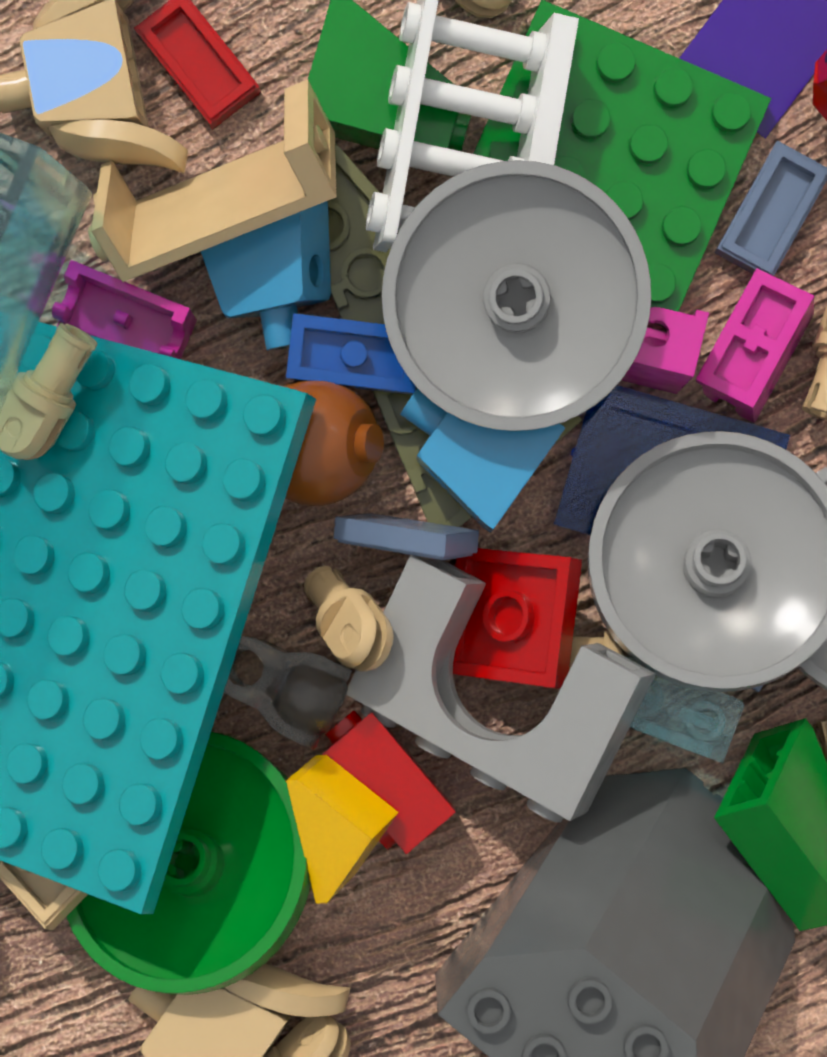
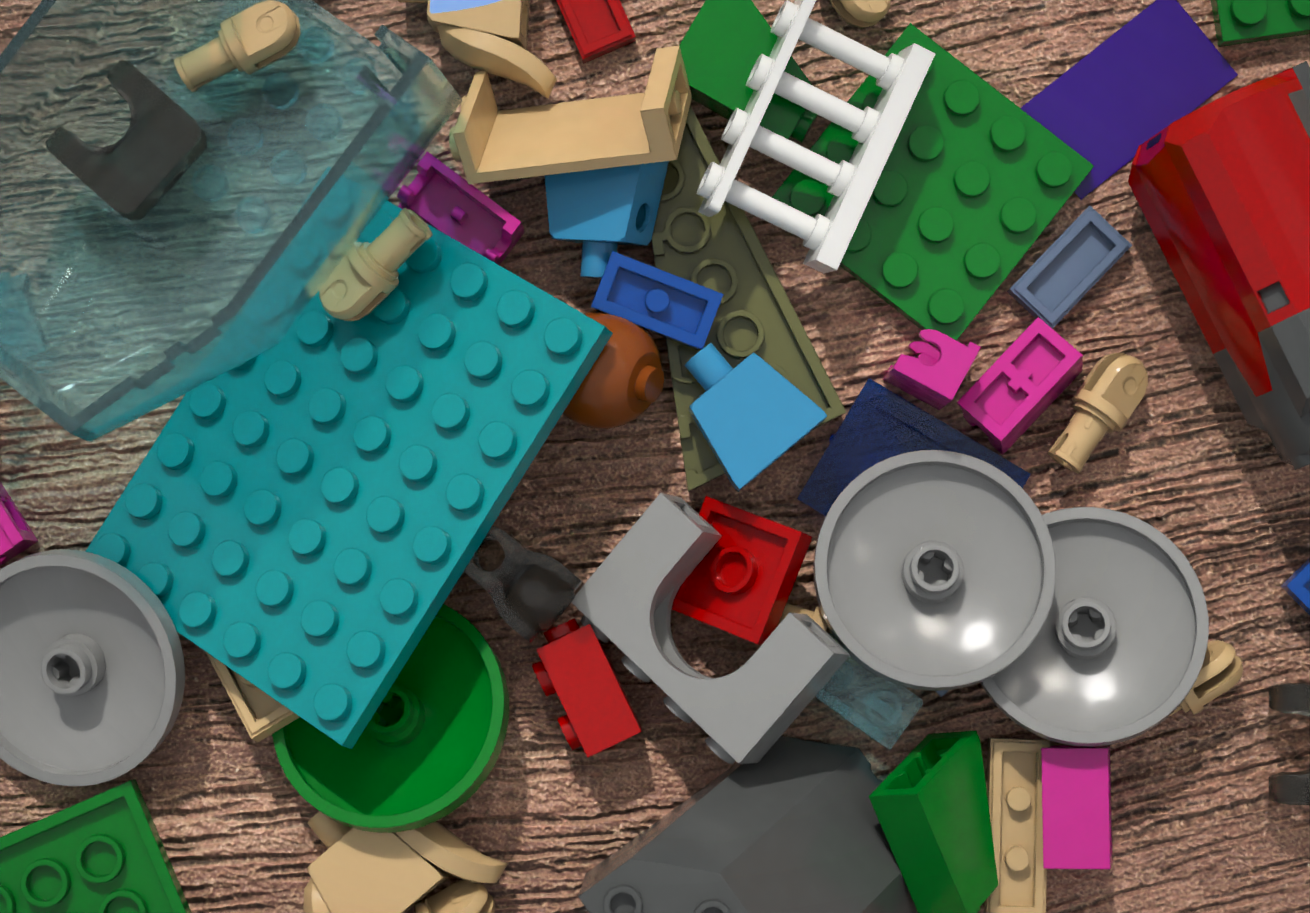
camera: 20 degrees right, 0 degrees up
yellow slope [286,755,399,904] -> none
tan arm [304,566,394,672] -> none
sand blue tile [334,513,479,560] -> none
light grey dish [382,160,651,431] -> none

